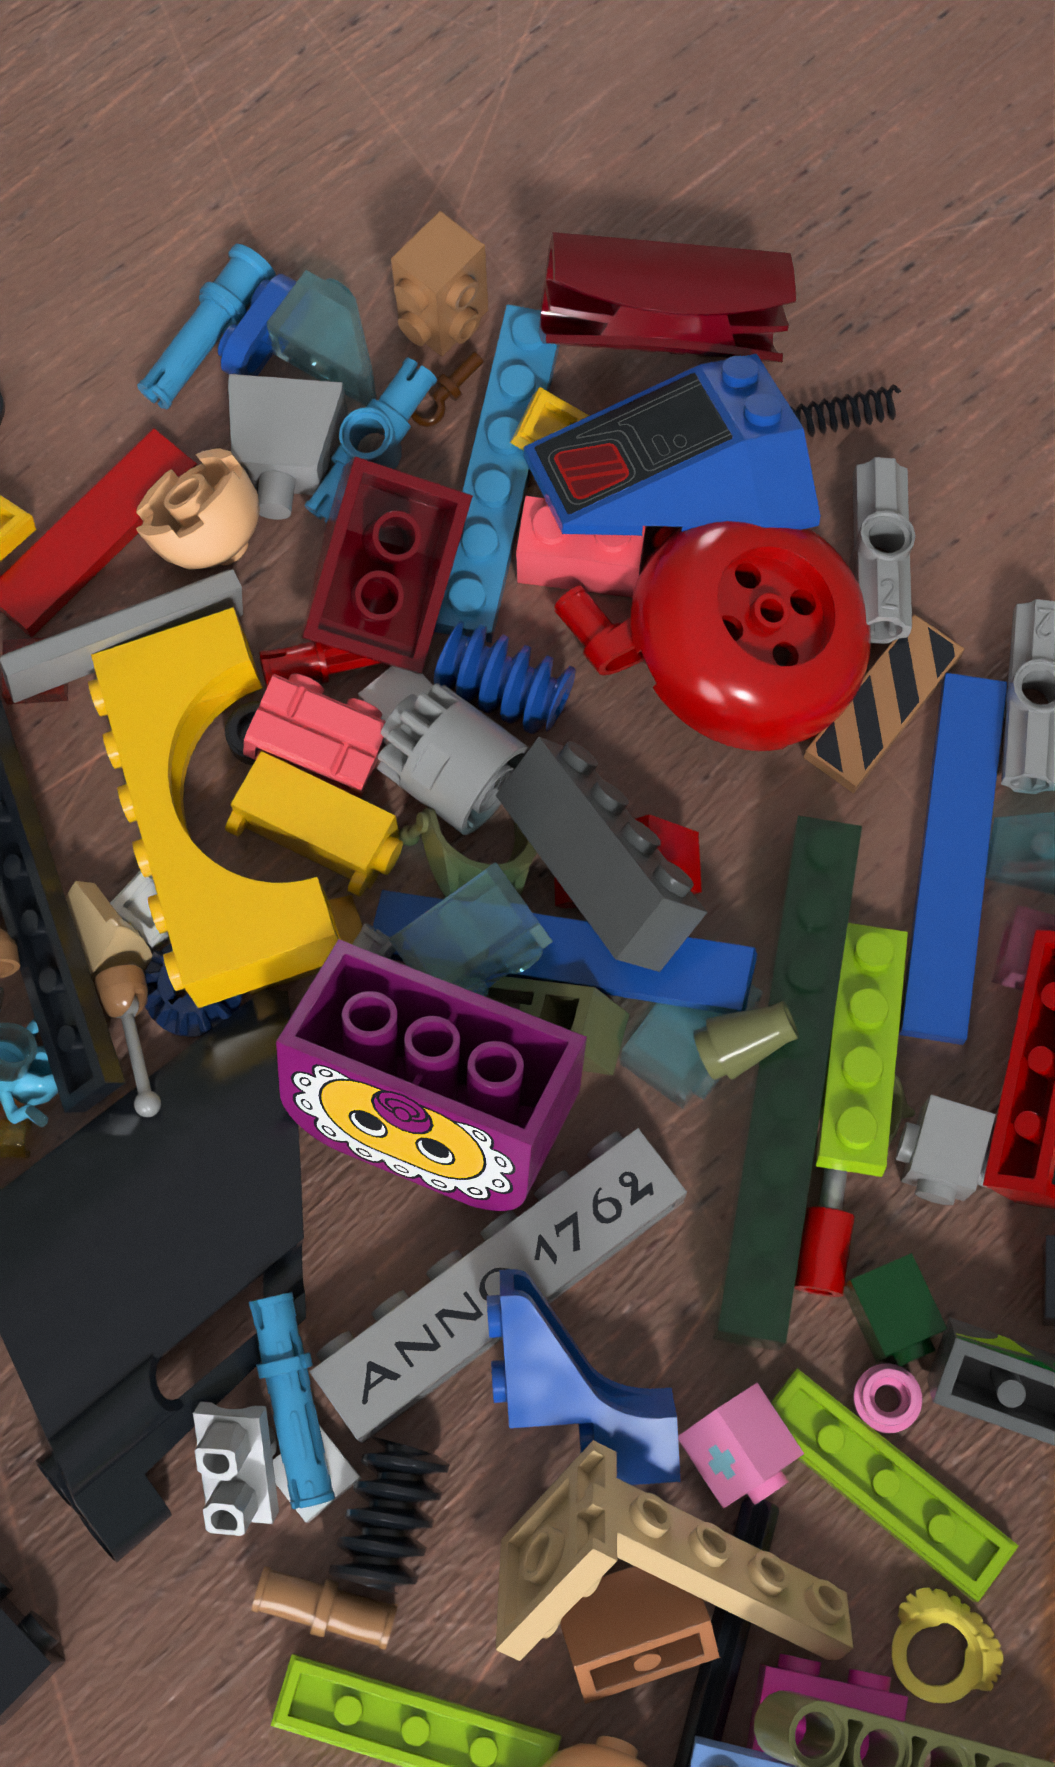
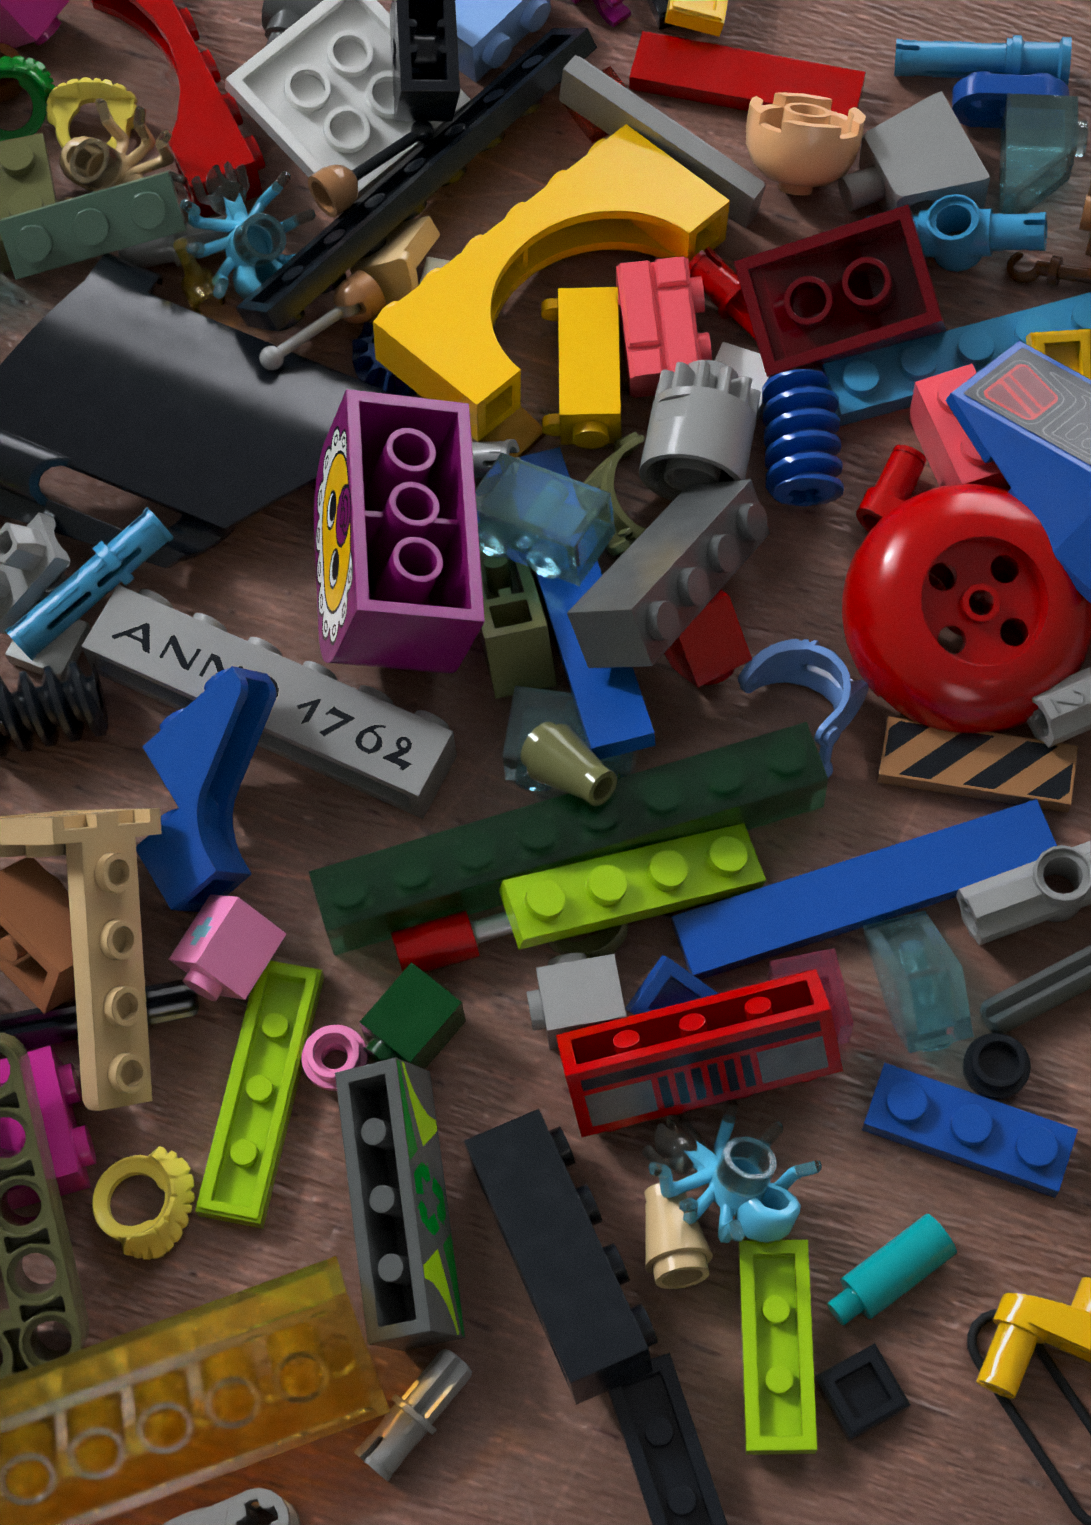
camera: 65 degrees right, 5 degrees down
none -> blue plate [625,955,719,1015]
none -> medium blue helmet [738,639,868,780]

